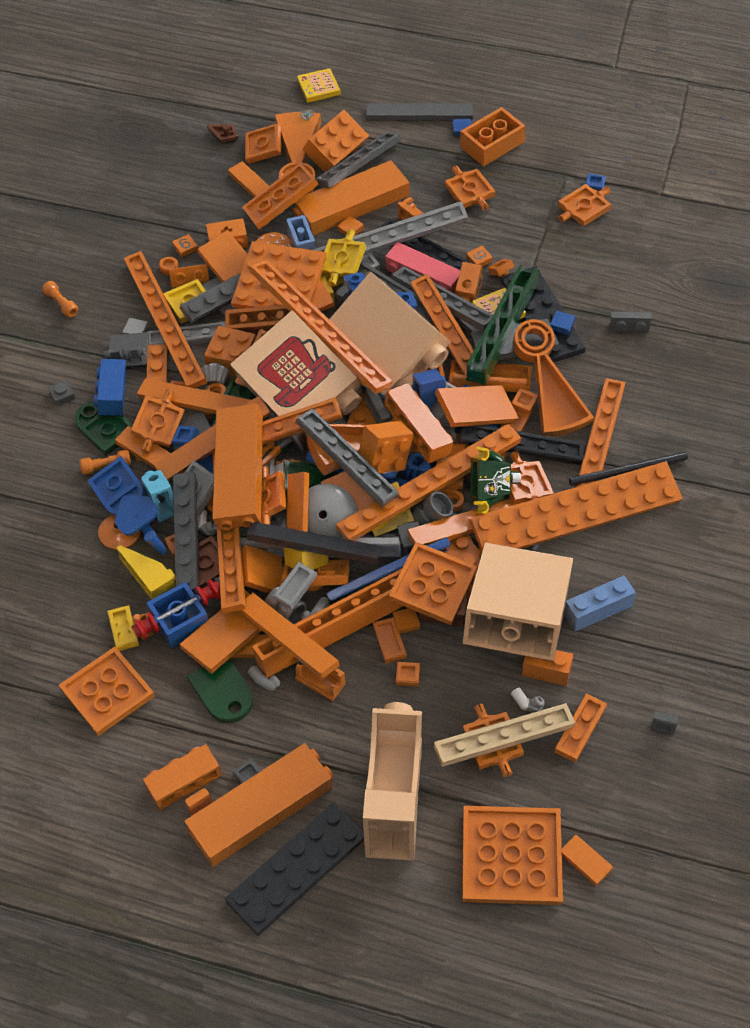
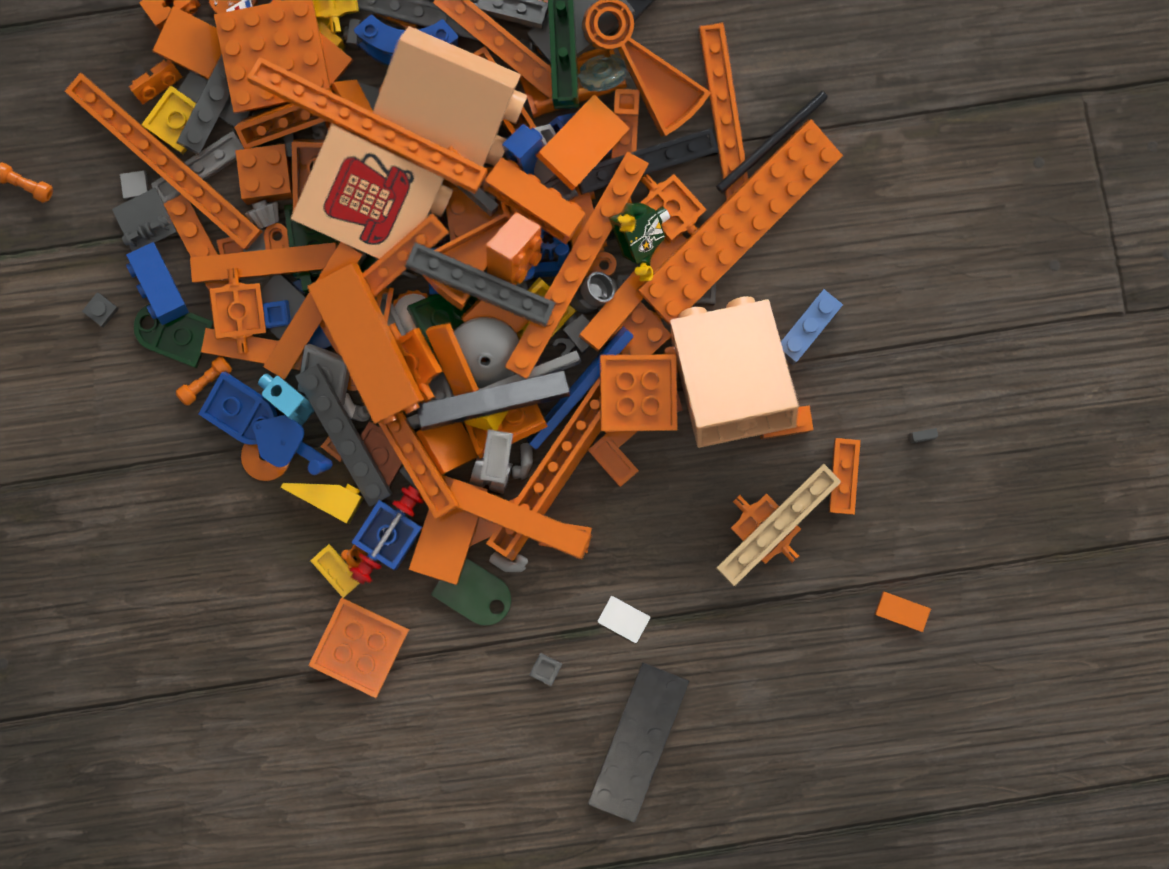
camera: 30 degrees left, 30 degrees up
orange brick [143,744,222,811] -> none
orange tile [159,257,179,275] -> none
orange tile [172,234,198,258] -> none
orange brick [184,743,334,867] -> none
orange tile [185,788,212,816] -> none
light nougat brick [363,702,422,861] -> none
orange tile [396,662,420,687] -> none
orange plate [462,806,563,905] -> none
arm [511,688,545,712] -> none
none -> clear light blue tile [578,54,627,92]
none -> white sticker [598,596,650,643]

